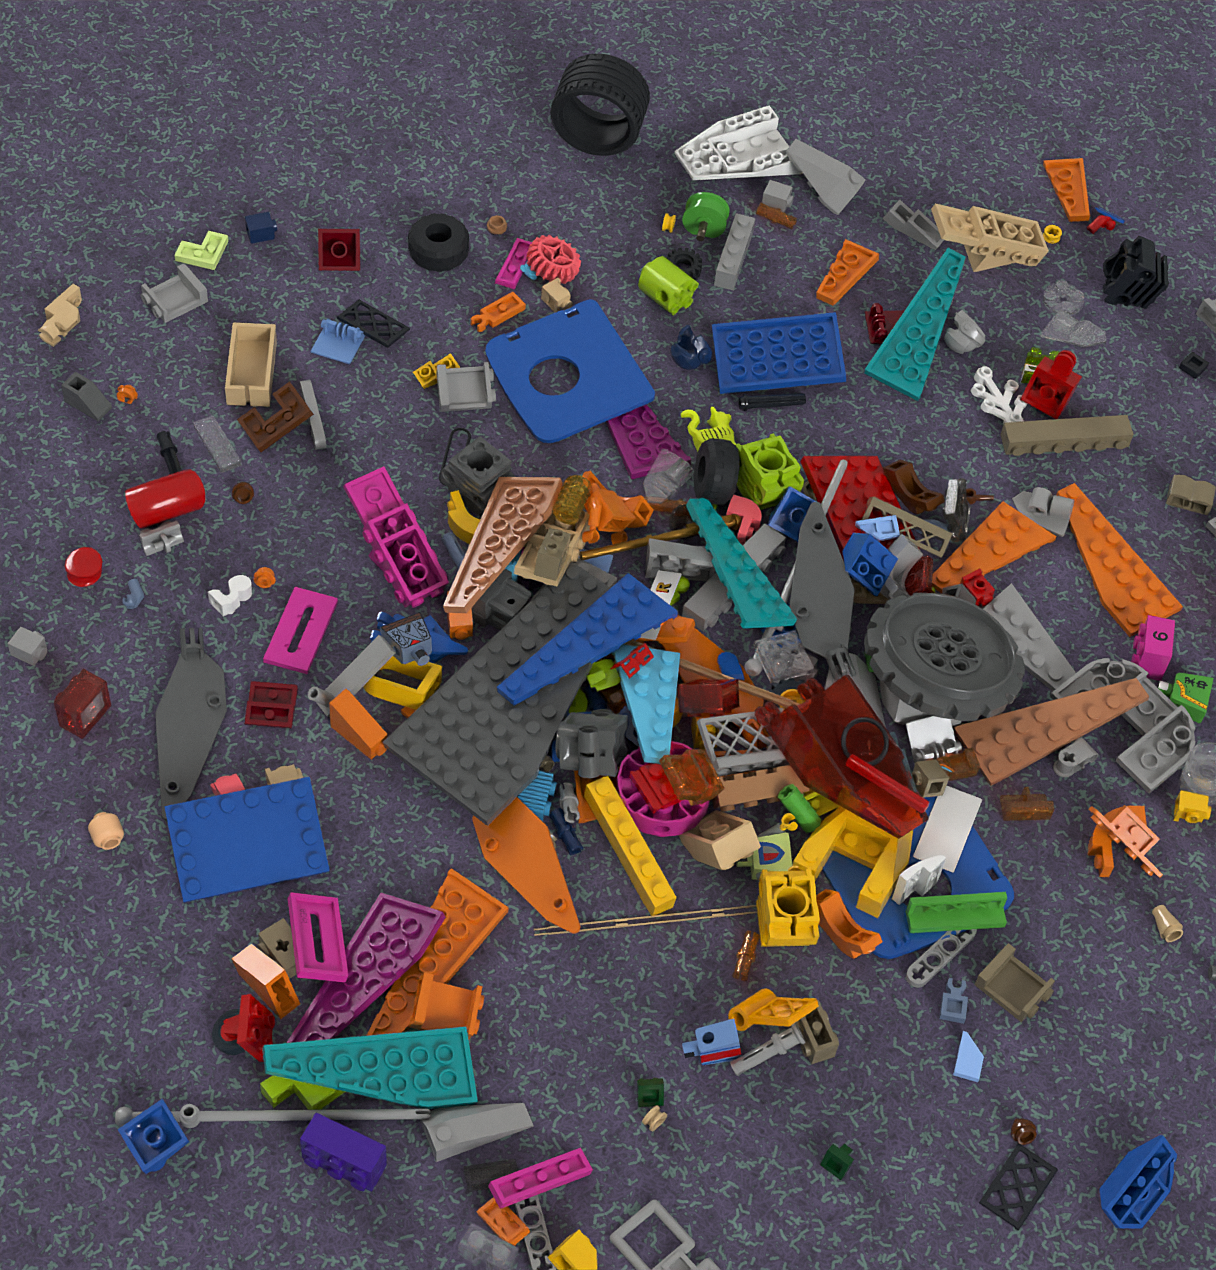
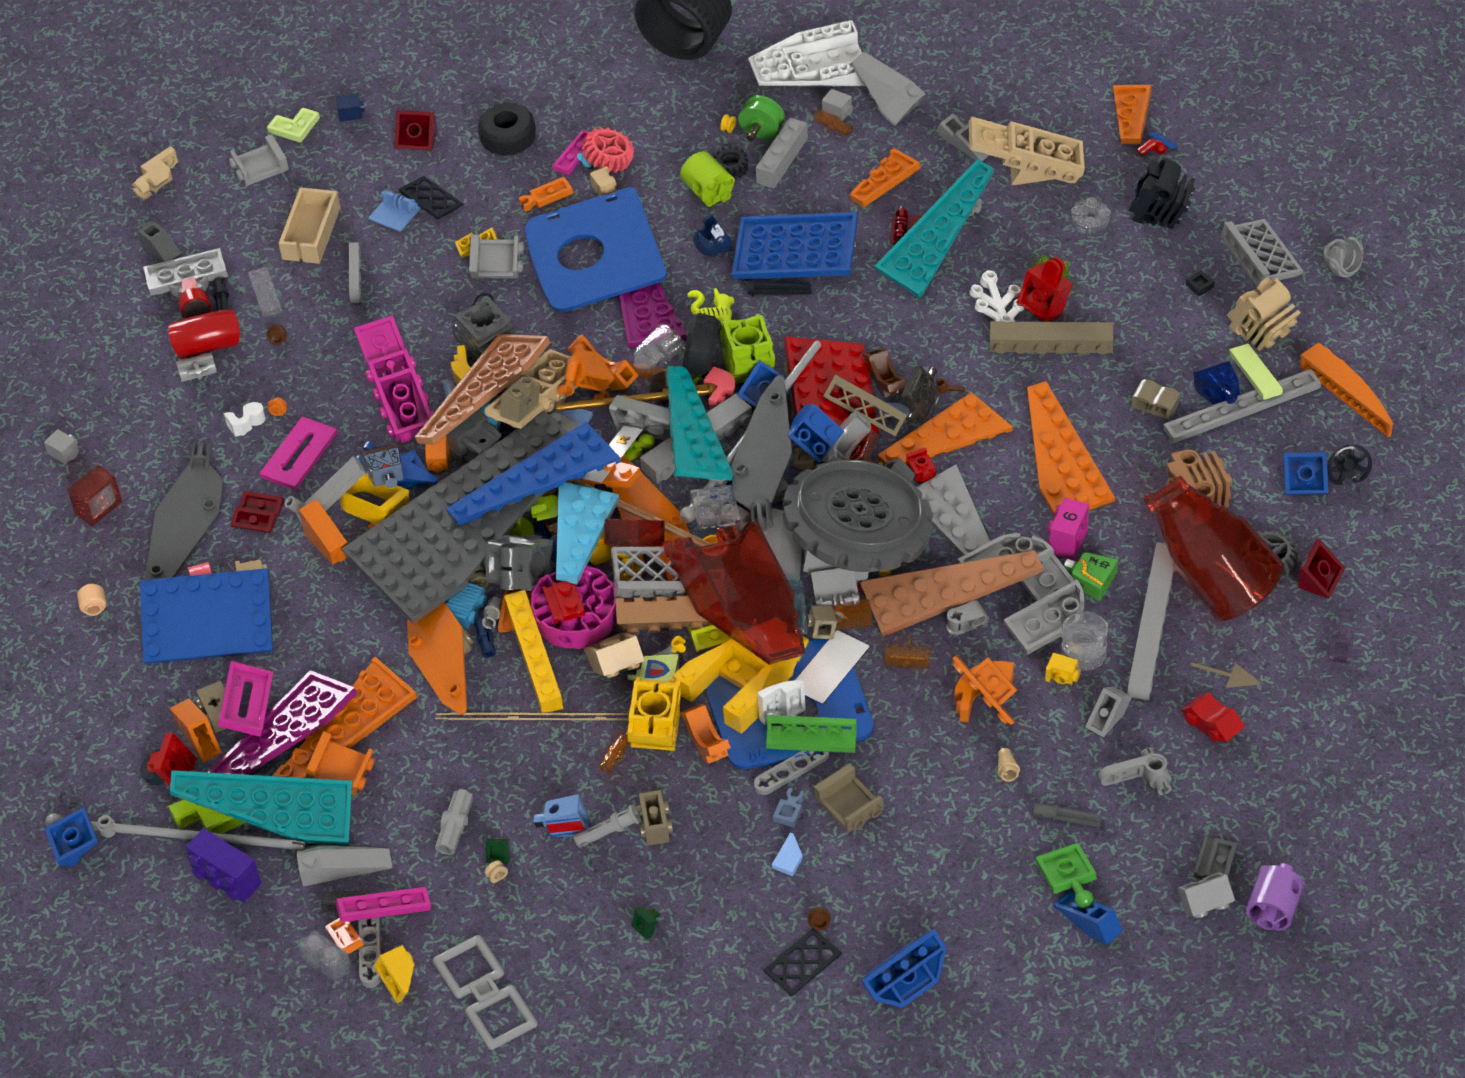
camera: 20 degrees right, 5 degrees down
red piece [65,547,103,587] -> none
orange plate [117,385,138,404] -> none
sand blue arm [122,579,144,609] -> none
reddish brown plate [237,382,314,452] -> none
medium nougat plate [487,215,507,234] -> none
clear yellow piece [553,475,591,525] -> none
red piece [610,643,654,679] -> none
clear orange brick [659,749,725,806] -> none
blue piece [717,652,744,680] -> none
light orange piece [728,988,819,1031] -> none
bright green axle [778,784,821,833] -> none
black tyre [841,717,889,766] -> none
red axle [846,754,929,813] -> none
light blue tile [855,515,900,541] -> none
light grey helmet [944,310,985,354] -> none
light grey panel [1012,487,1074,537] -> none
clear panel [1040,310,1107,347] -> none
yellow bush [1043,225,1062,244] -> none
none -> light grey plate [143,248,228,319]
none -> light grey piece [435,789,473,855]

